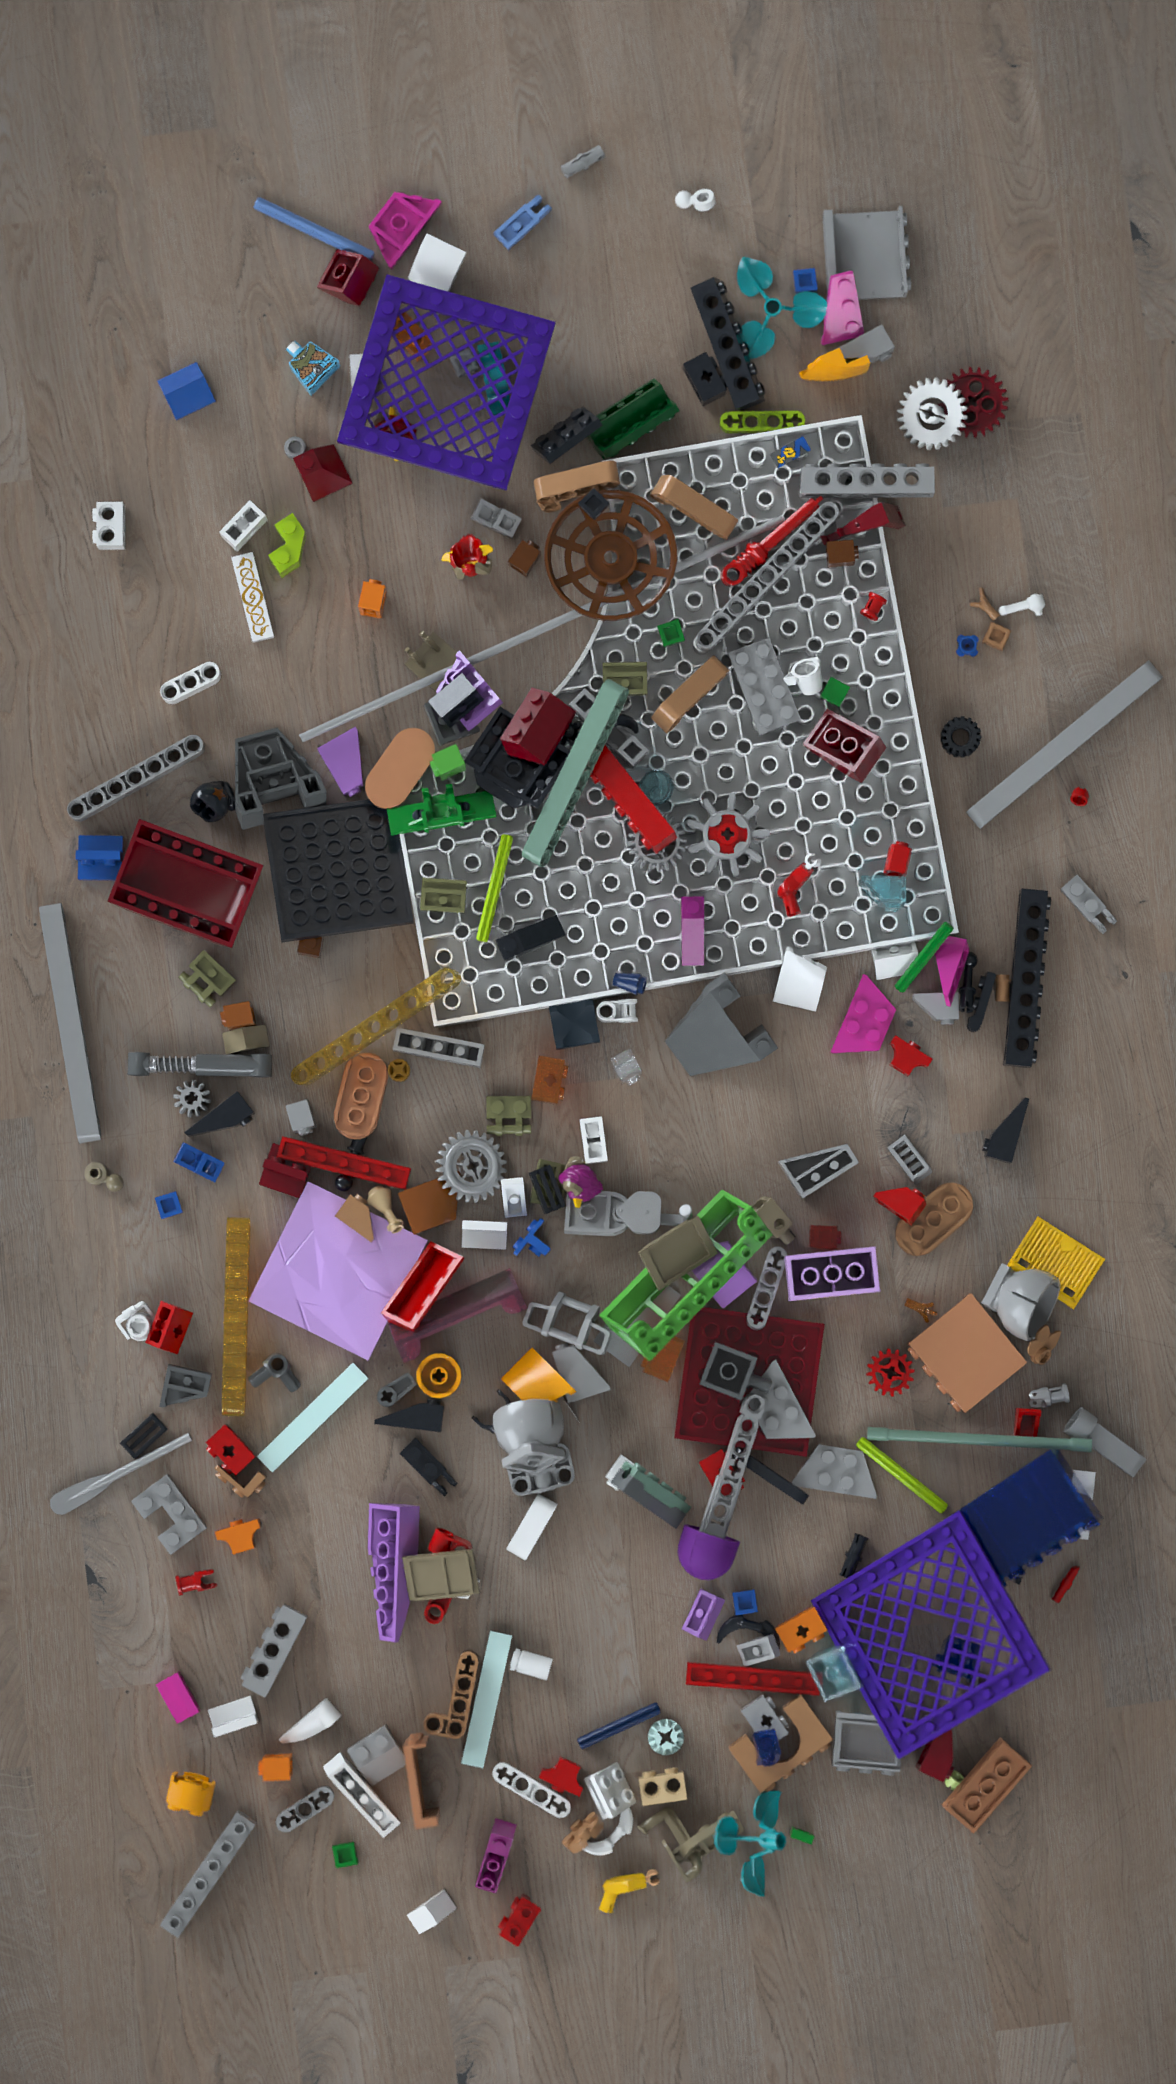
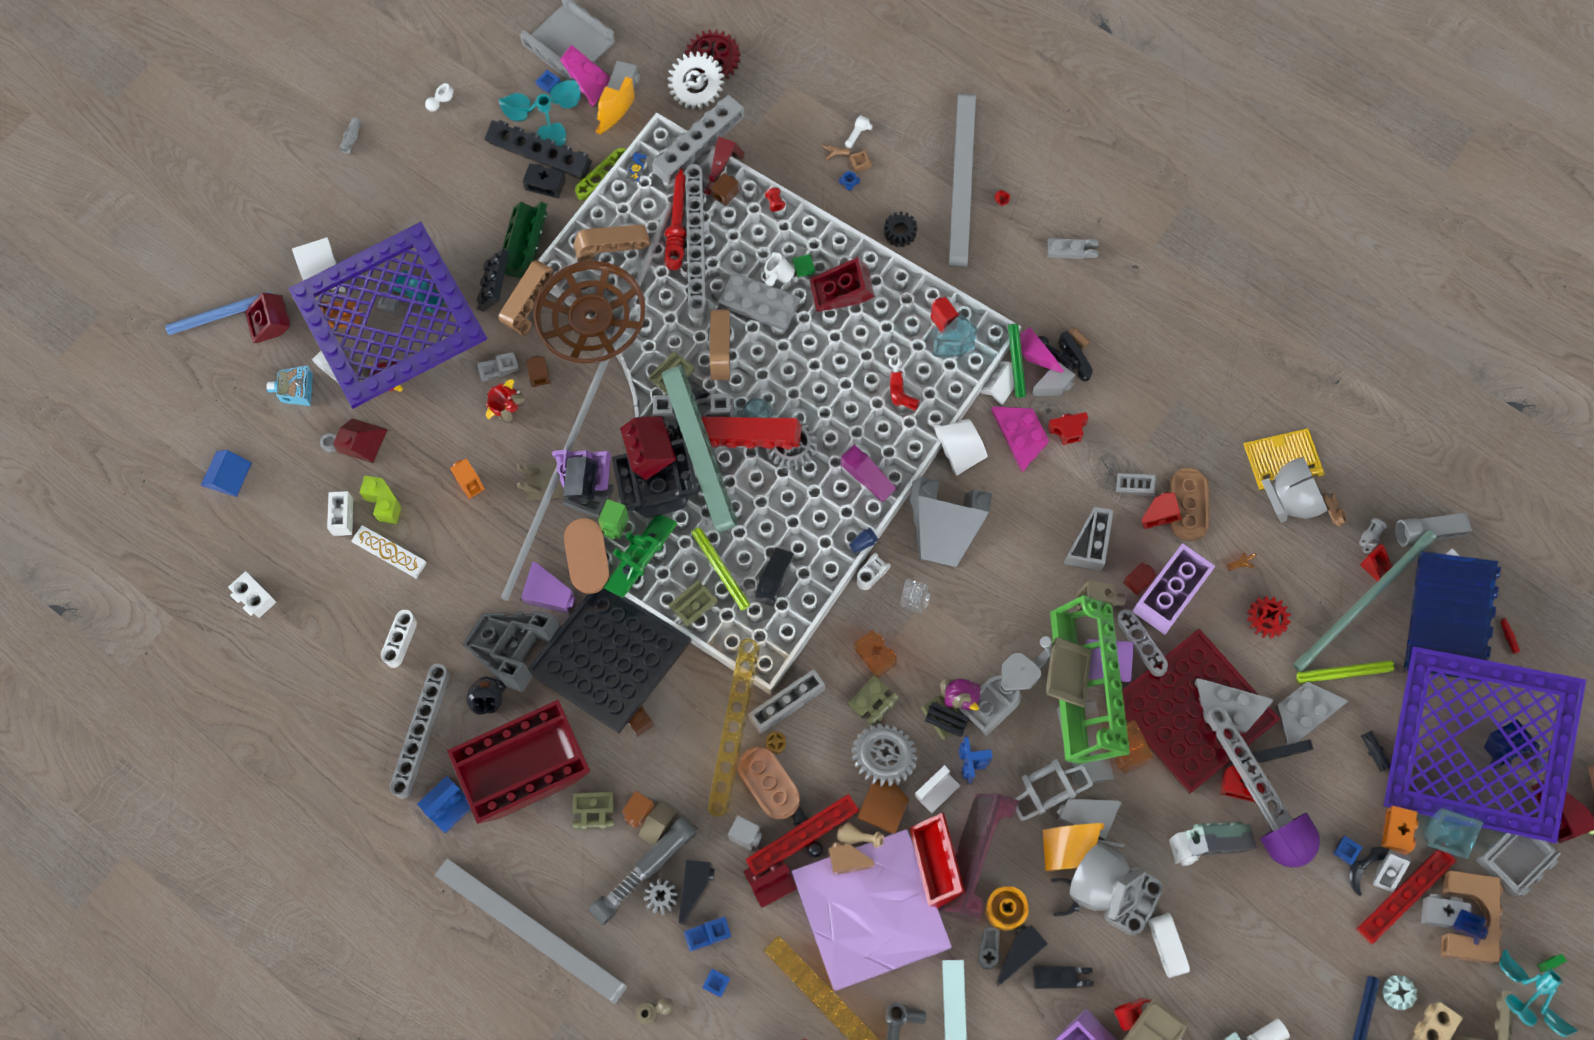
camera: 40 degrees left, 15 degrees down
dark pink wing [368,192,442,270] -> none
medium blue hinge [493,195,552,251] -> none
white slope [501,1177,527,1218] -> none
black brick [549,999,600,1050] -> none
black plate [578,488,610,520] -> none
white brick [580,1116,608,1165] -> none
green tile [657,619,685,648] -> none
medium lavender slope [682,1589,725,1640] -> none
light grey gear [686,792,770,877] -> none
dark grey brick [700,1342,773,1400] -> none
nougat panel [907,1293,1027,1413] -> none
black slope [982,1098,1029,1164] -> none
black brick [1003,888,1051,1068] -> none

